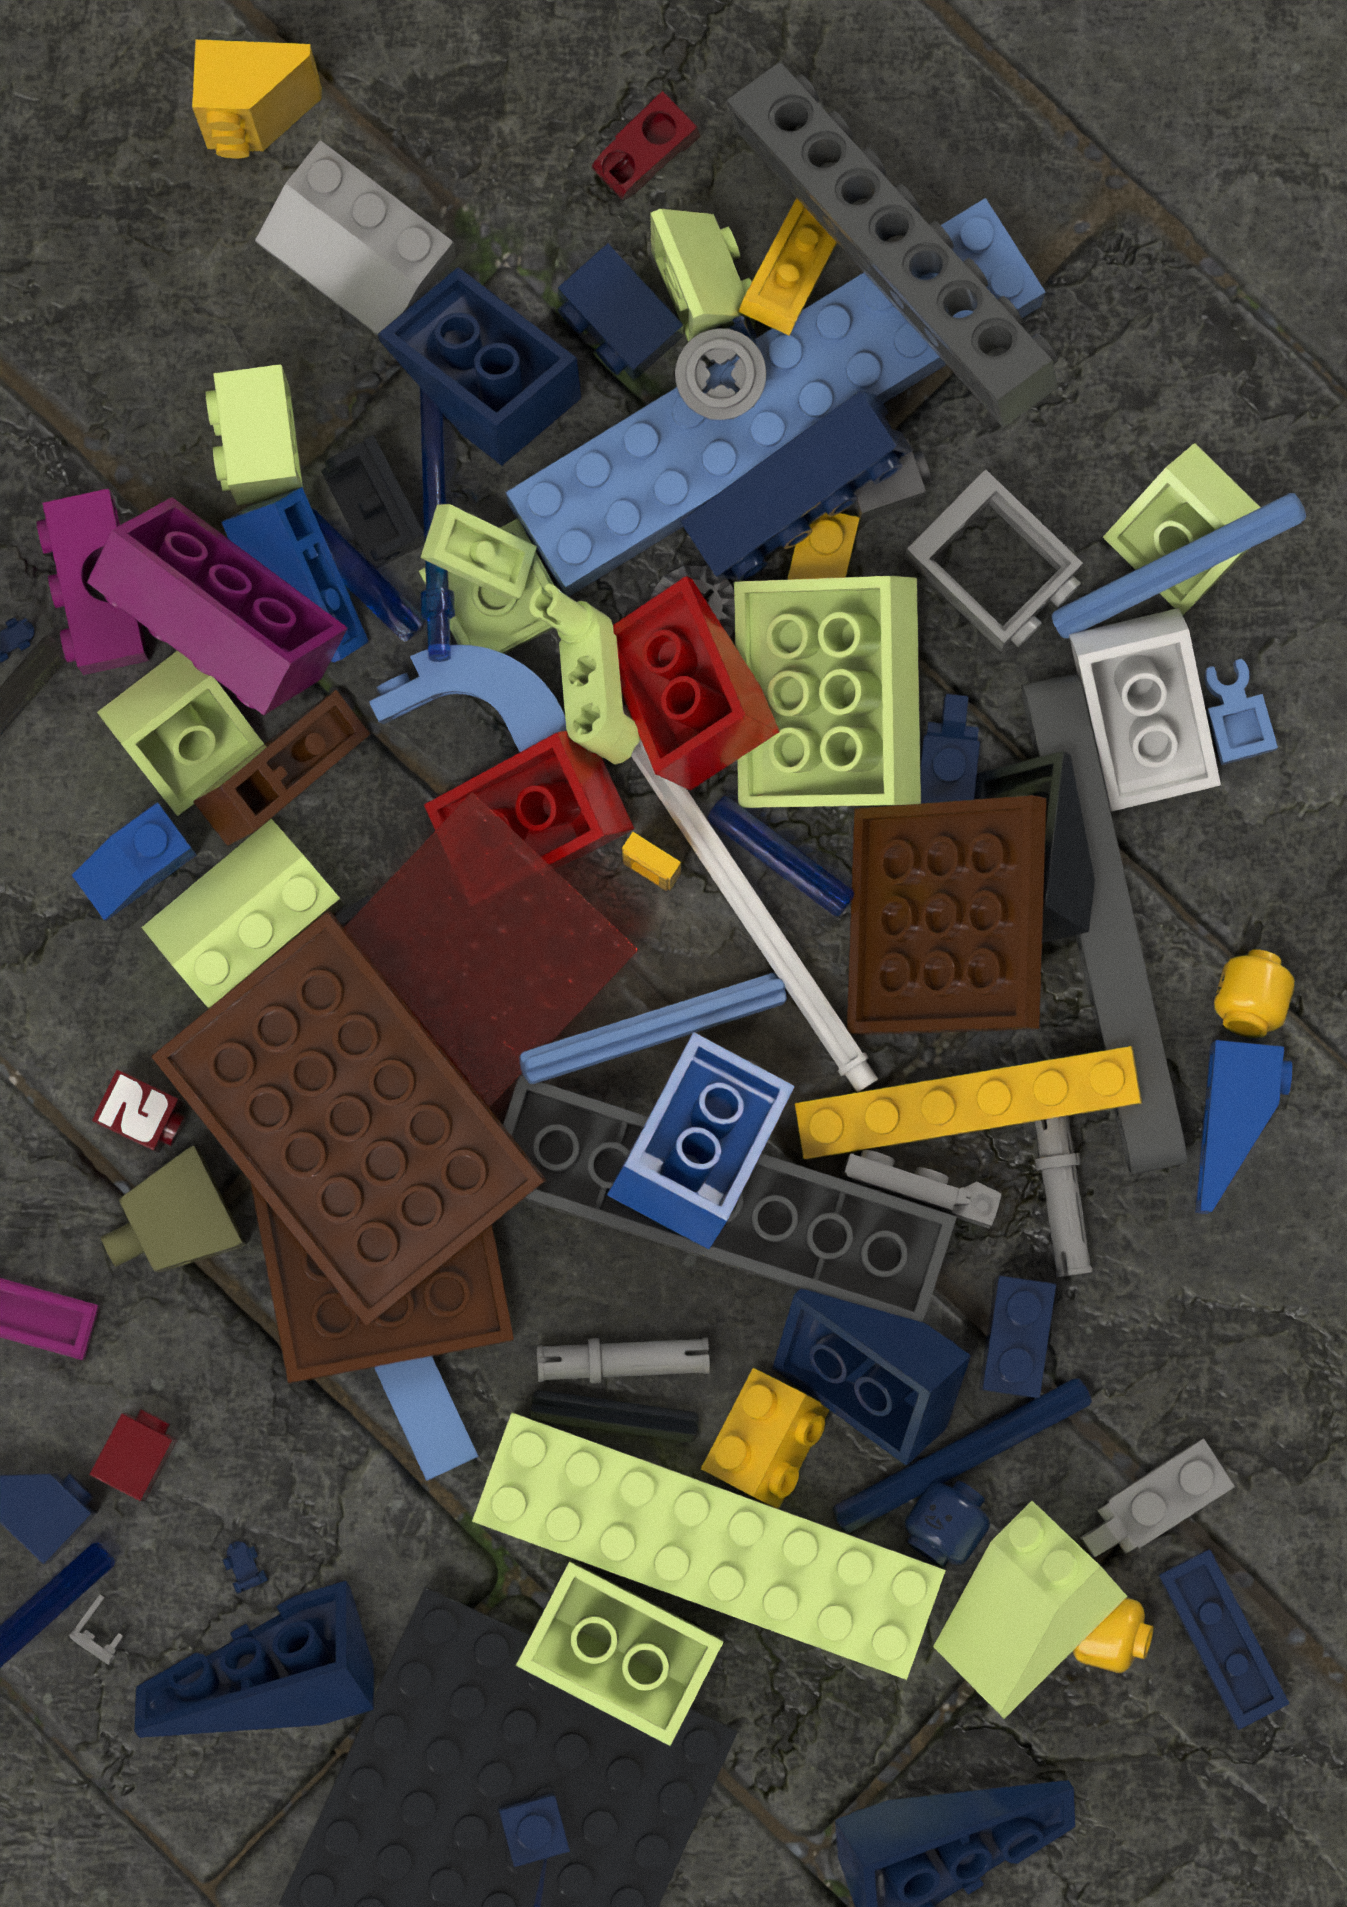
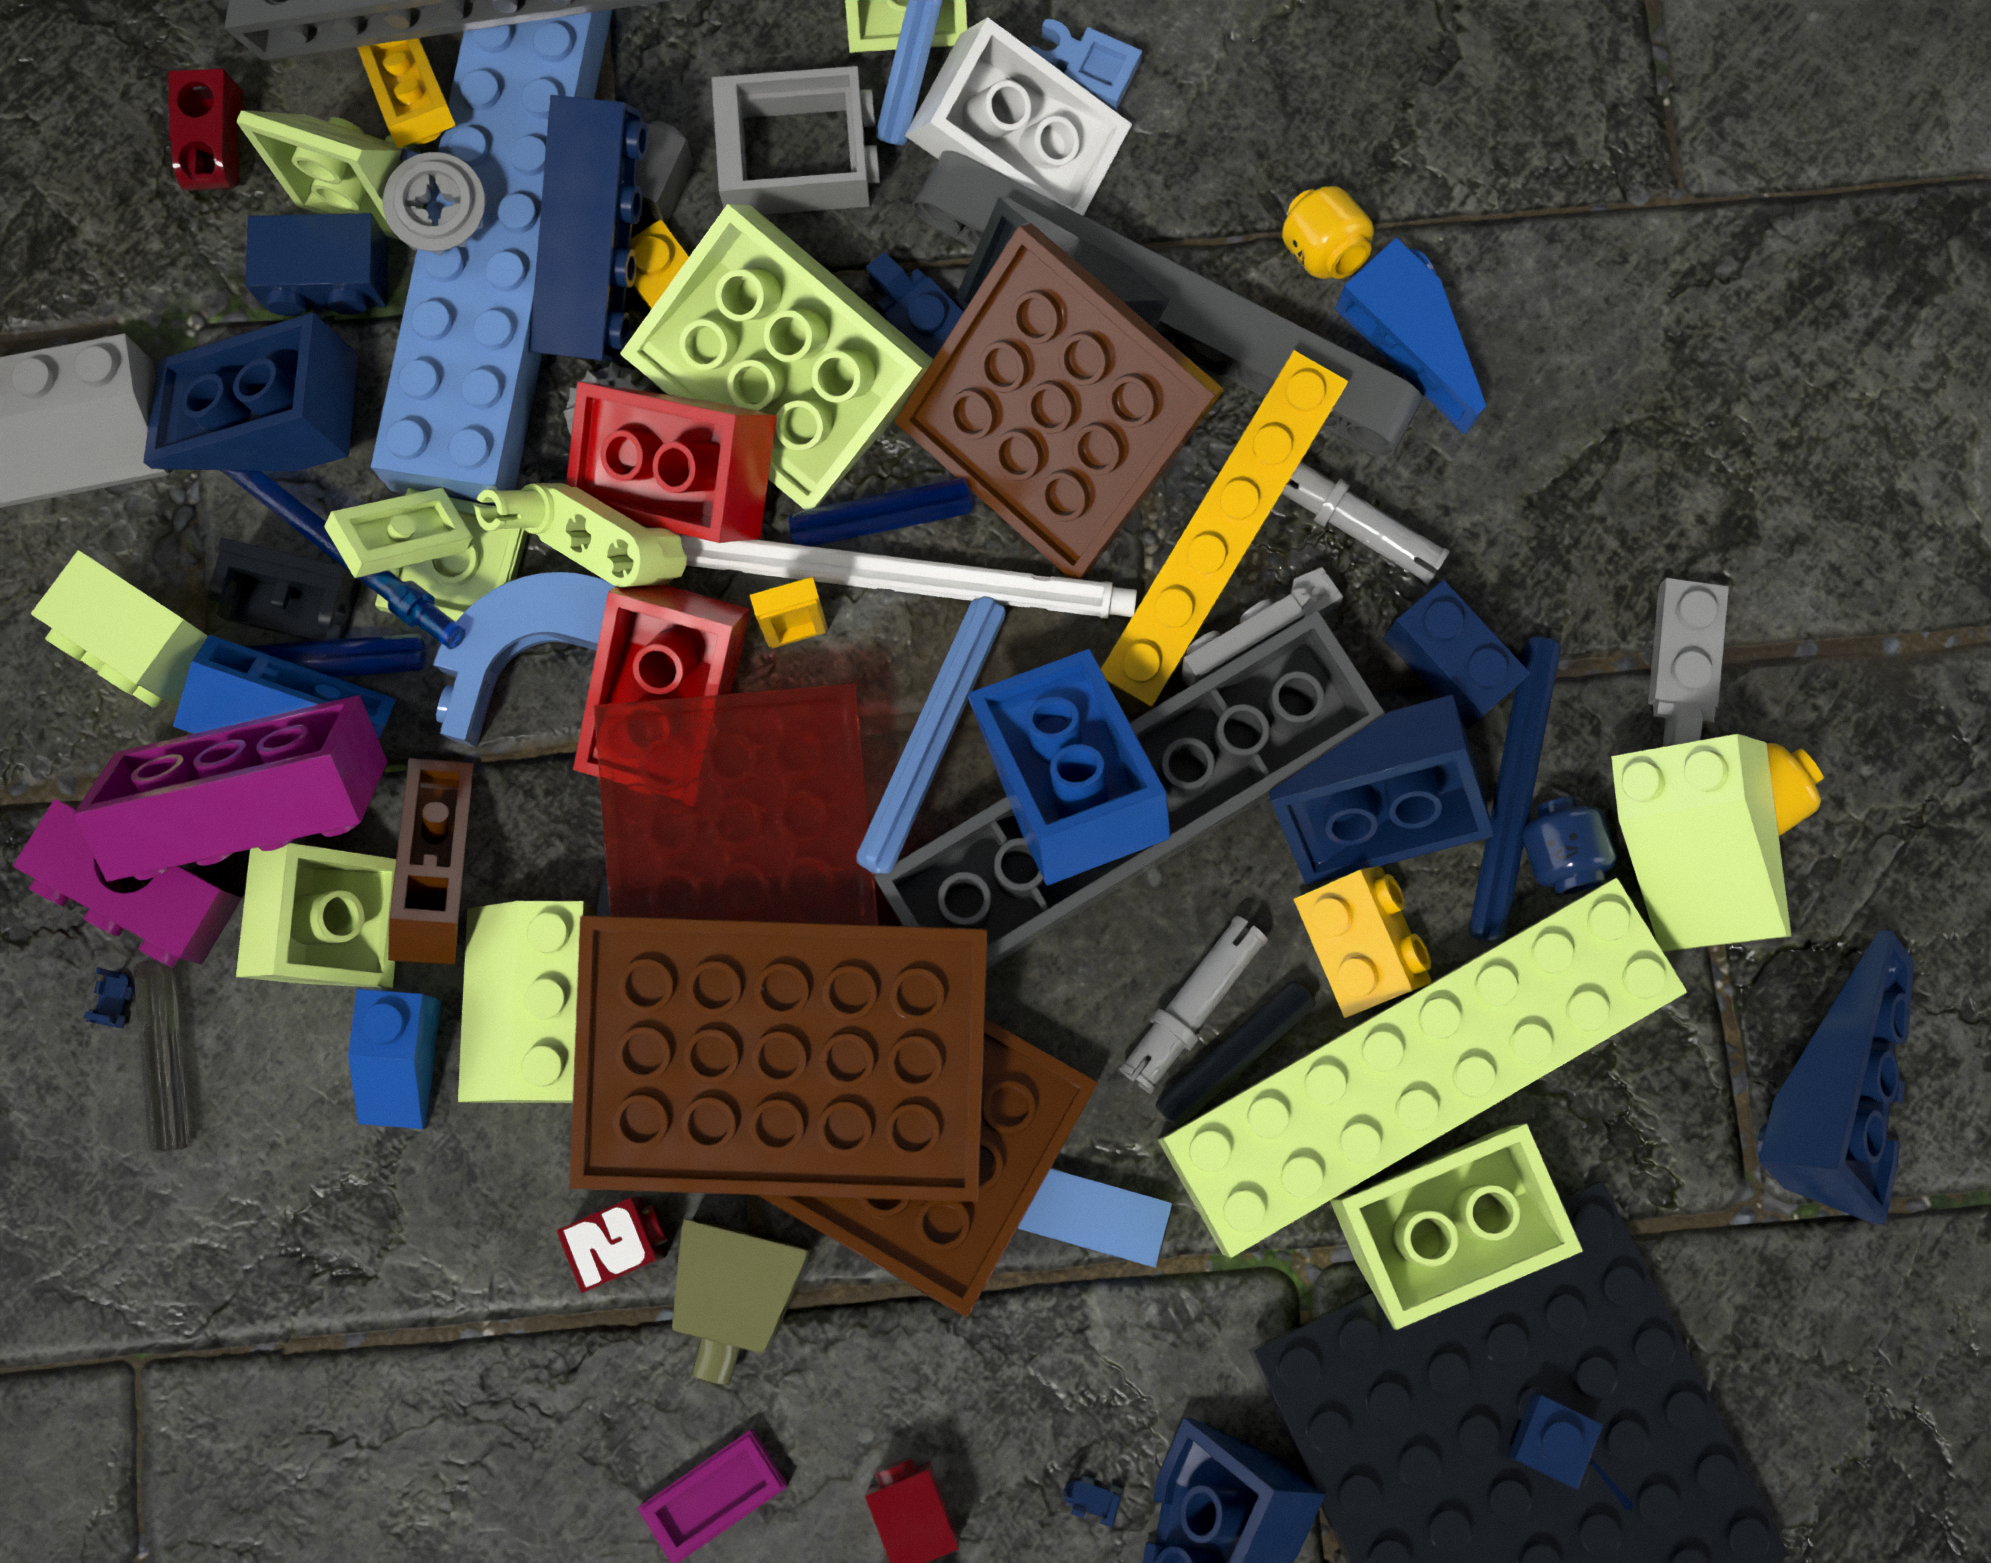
camera: 50 degrees left, 5 degrees down
dark blue plate [1157,1549,1290,1730] -> none

